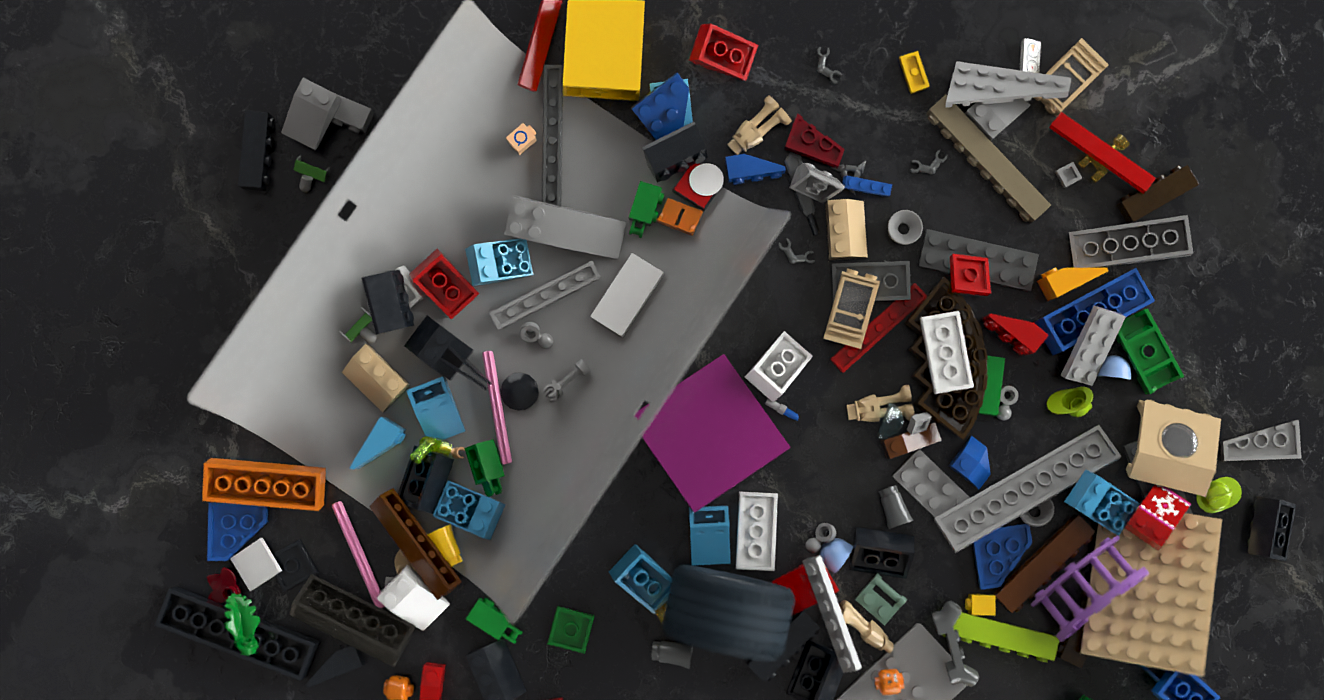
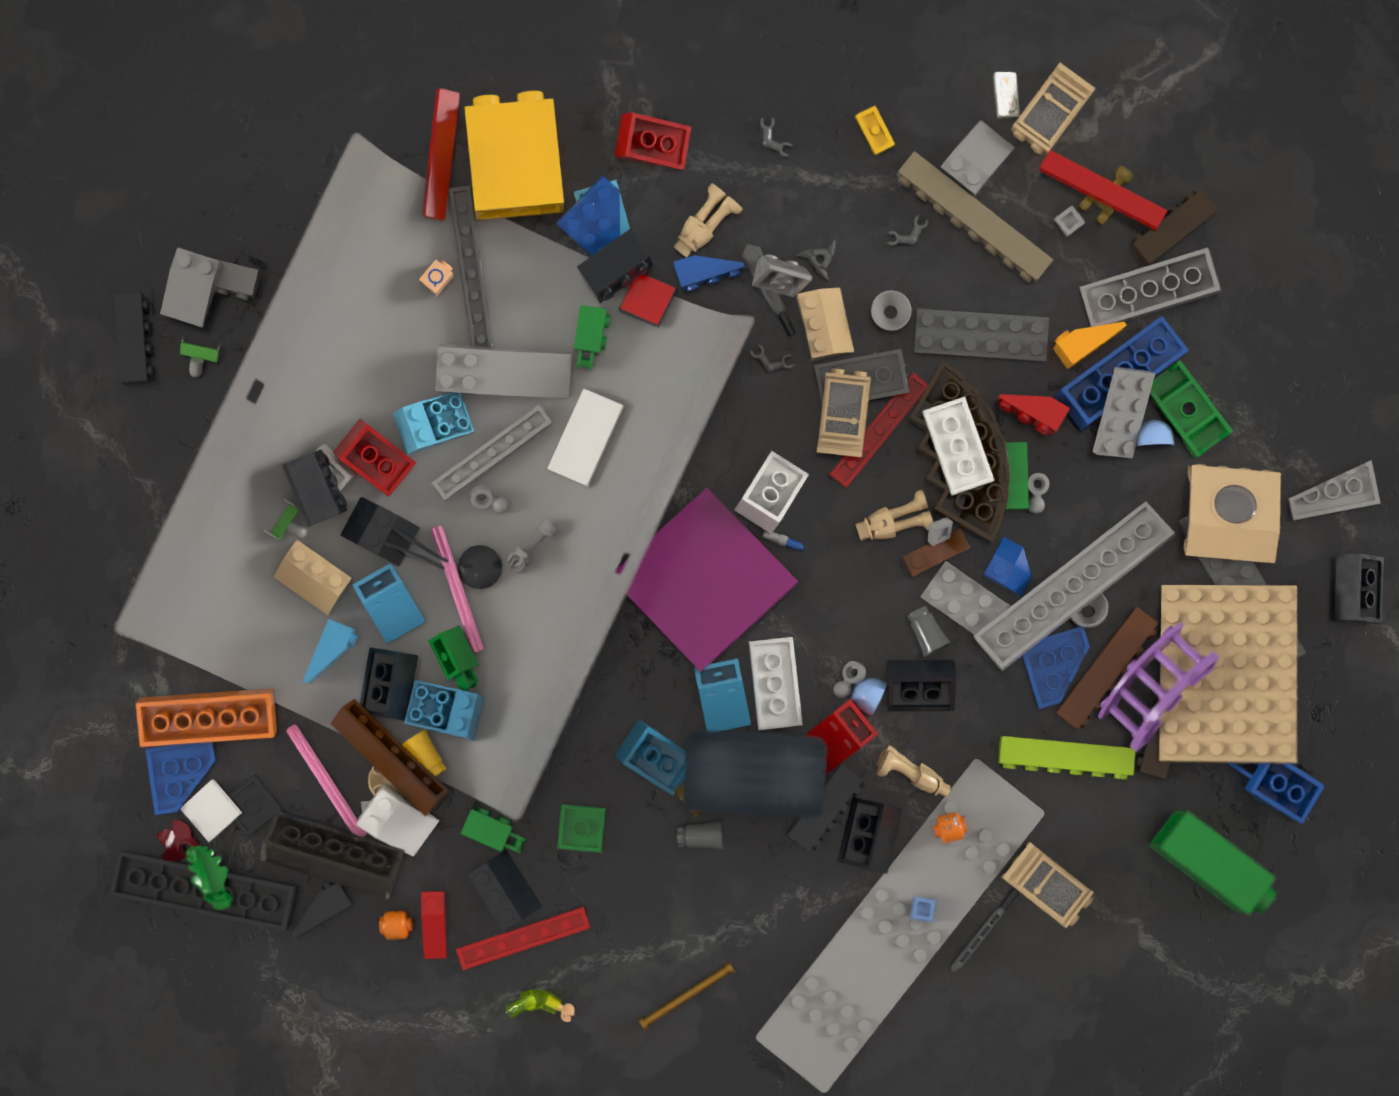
camera: 10 degrees left, 0 degrees up
clear neon green arm [410,436,465,464] -> none
orange piece [657,198,703,236] -> none
white sticker [689,163,724,196] -> none
dark red wing [784,113,845,169] -> none
light grey plate [803,555,862,673] -> none
blue piece [842,176,892,197] -> none
sand green plate [855,573,907,626] -> none
clear light blue tile [877,403,904,439] -> none
dark grey plate [932,601,979,687] -> none
light grey wing [945,61,1071,108] -> none
red plate [950,254,991,296] -> none
yellow brick [965,594,995,615] -> none
lime piece [1047,387,1093,417] -> none
dark azure slope [1064,469,1140,536] -> none
red slope [1125,484,1191,551] -> none
lime piece [1196,477,1242,513] -> none

